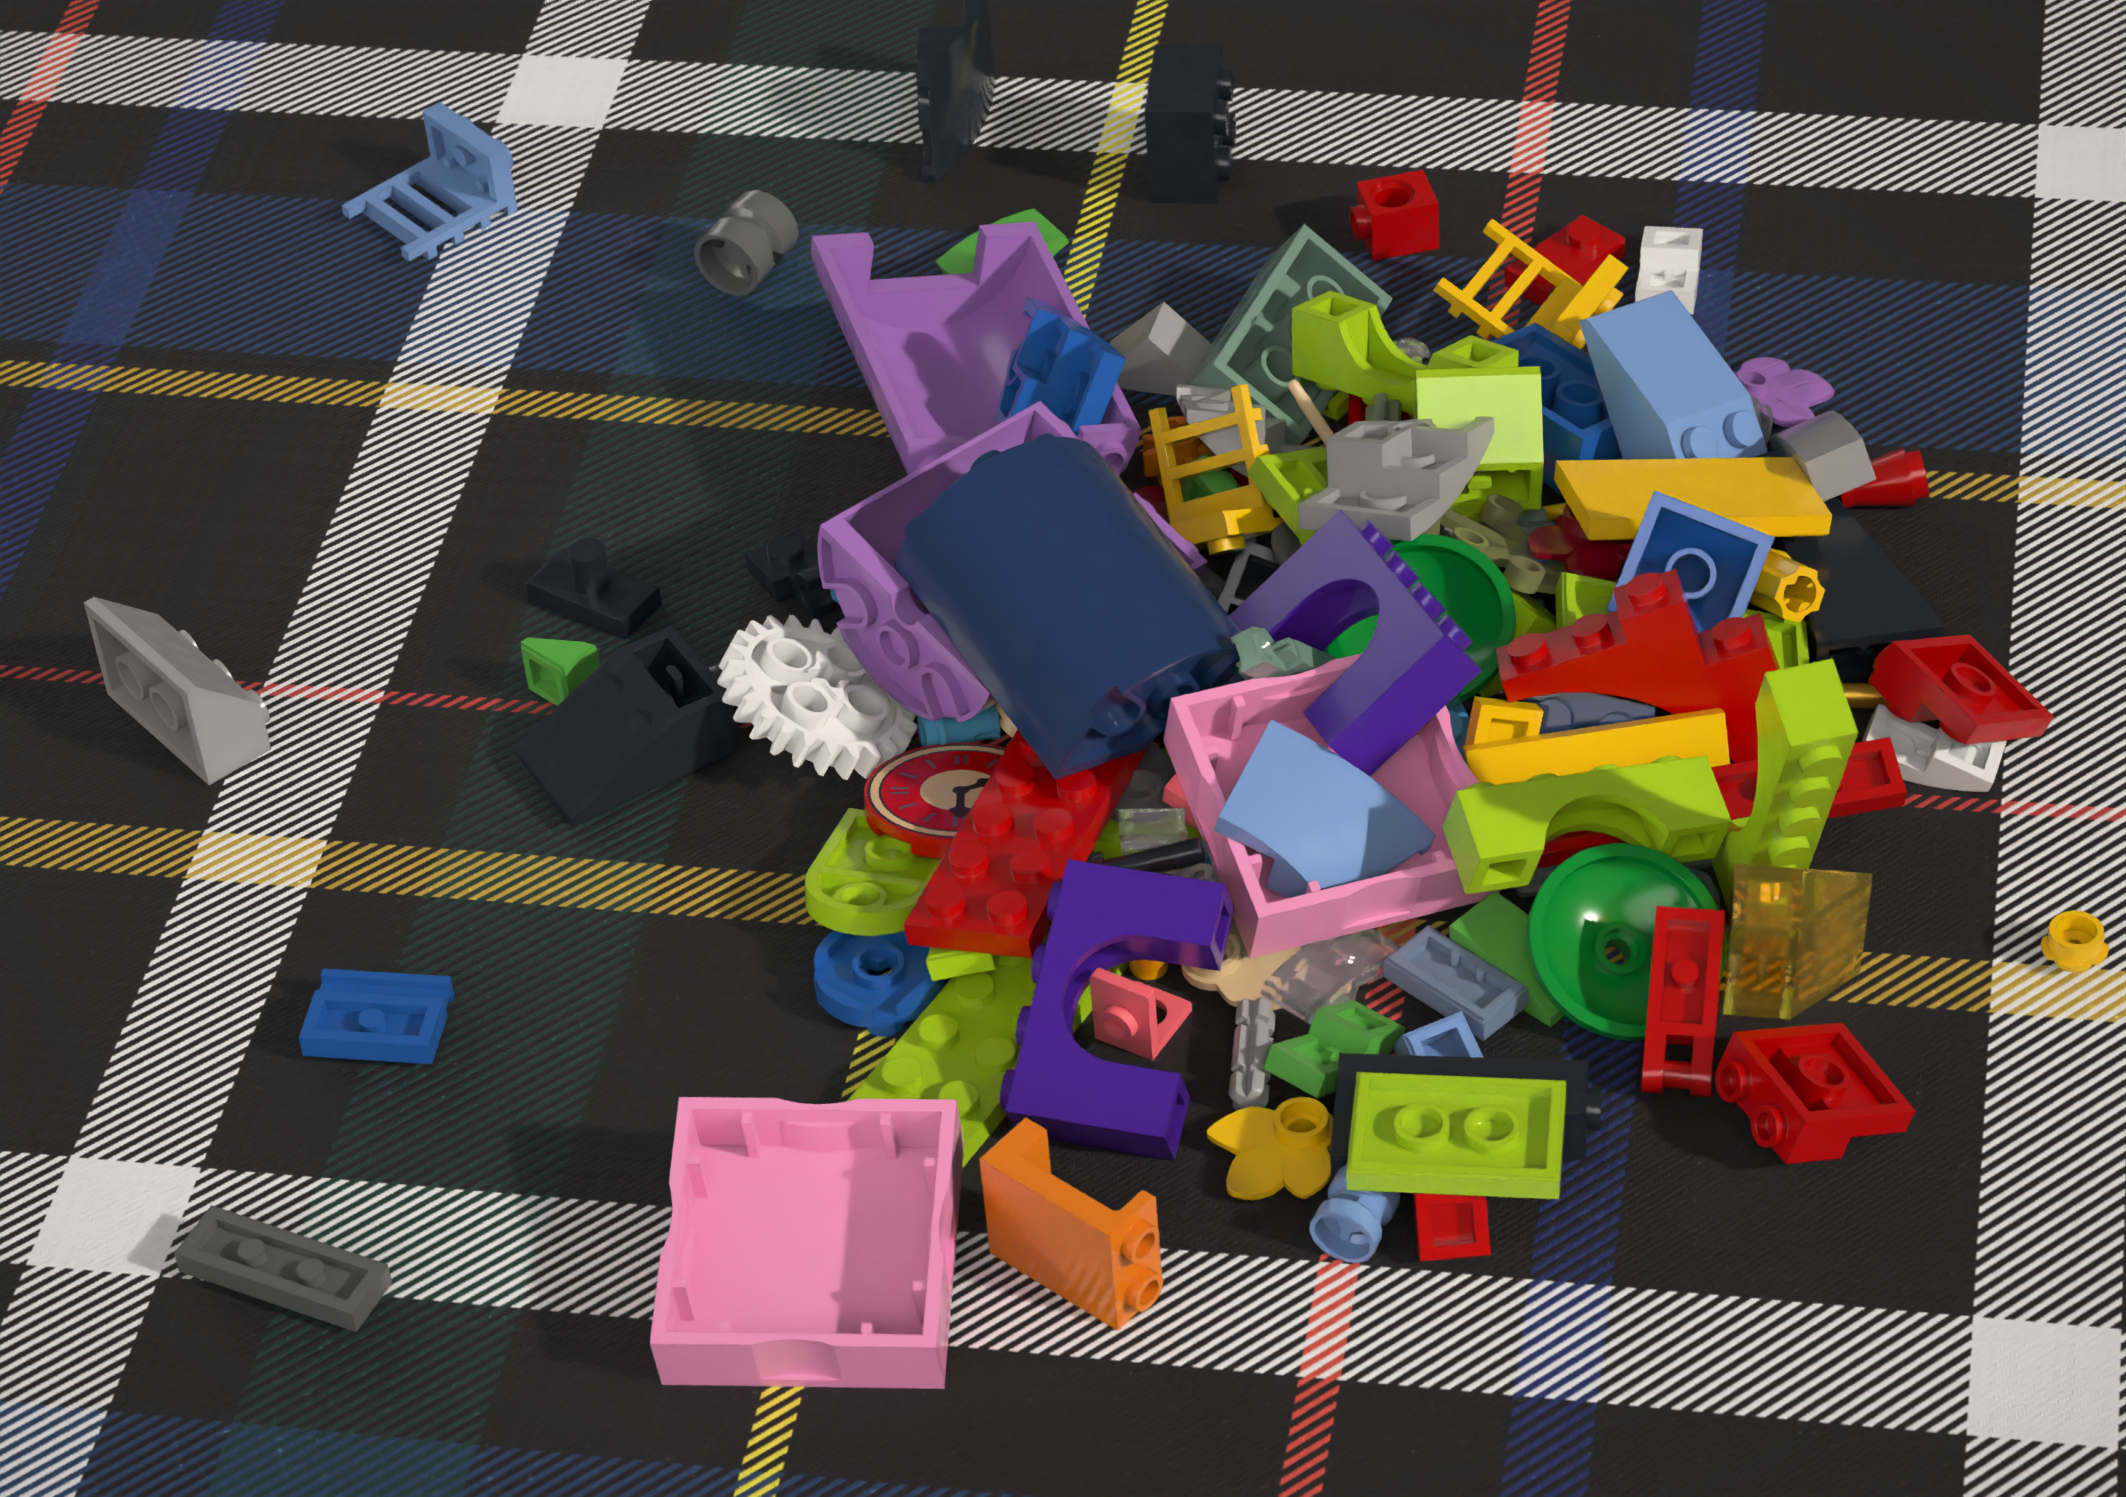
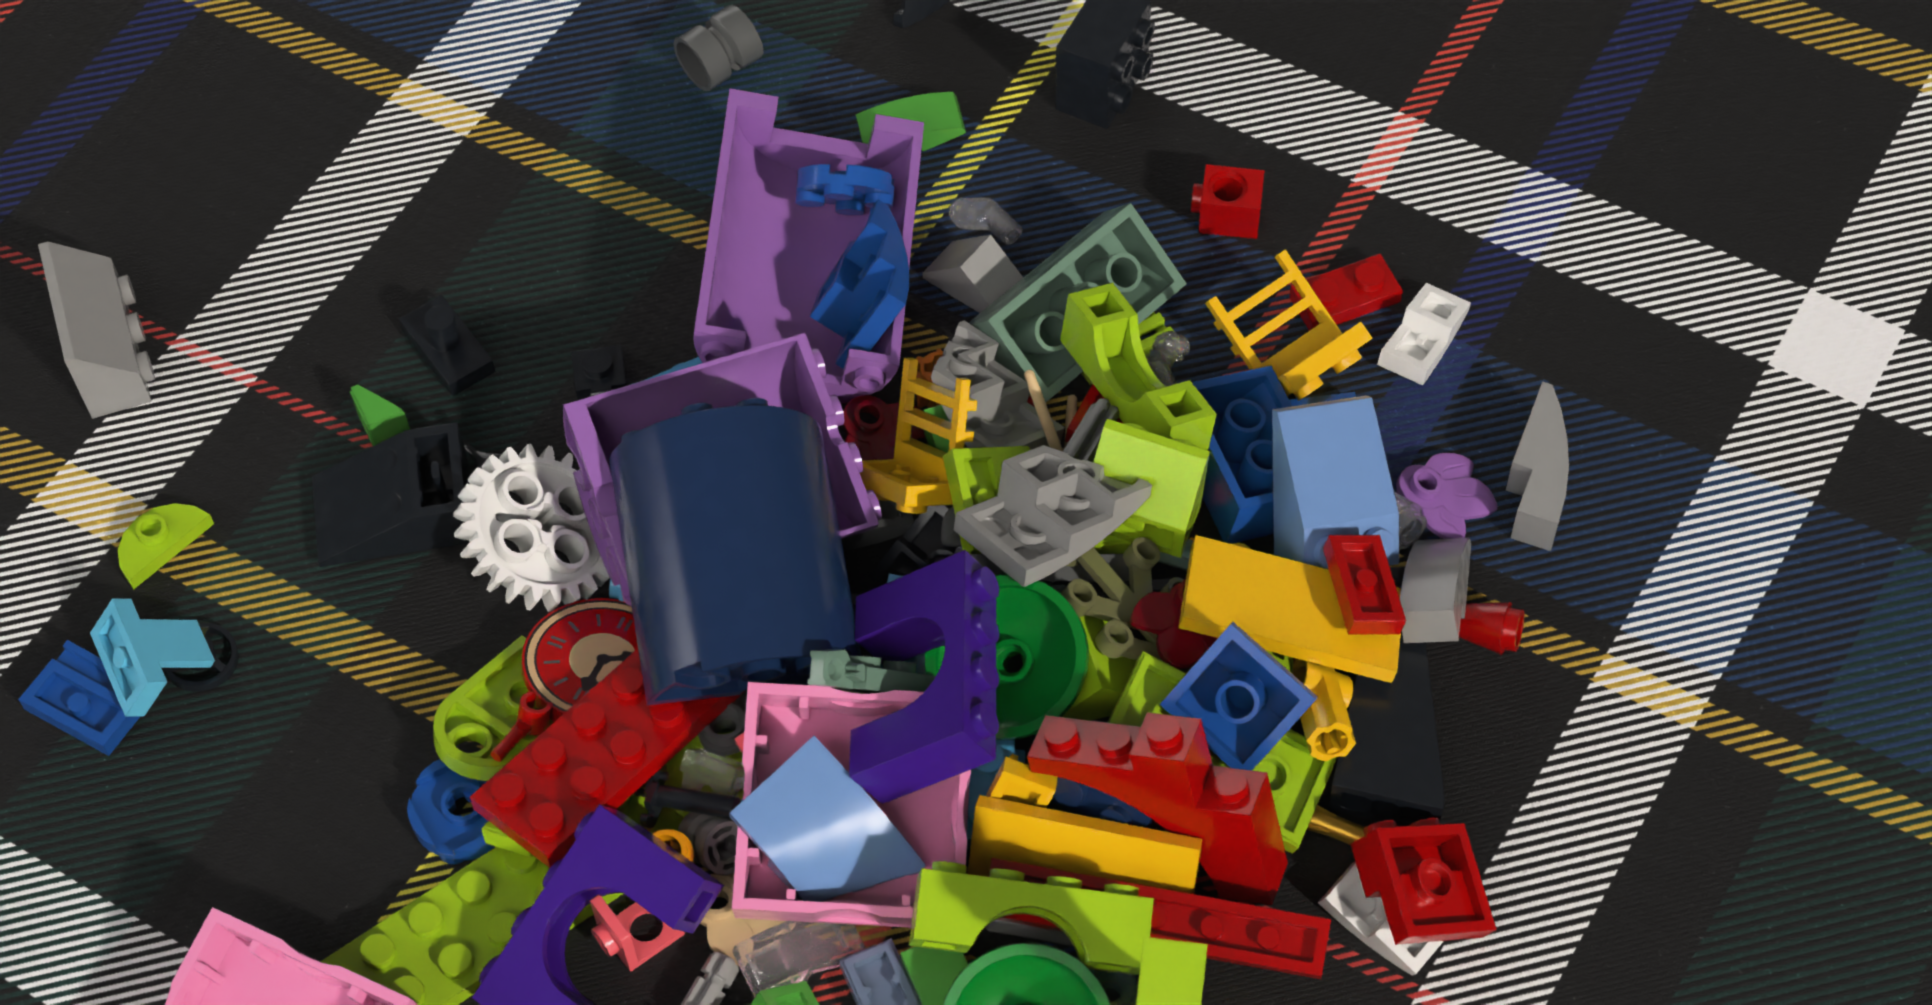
camera: 20 degrees right, 15 degrees up
none -> medium azure piece [90,598,239,717]
none -> lime plate [118,503,214,590]
none -> red hand [490,691,553,762]
none -> blue plate [795,164,895,215]
none -> clear arm [949,197,1023,245]
none -> red plate [1323,535,1406,635]
none -> light grey slope [1506,382,1569,551]

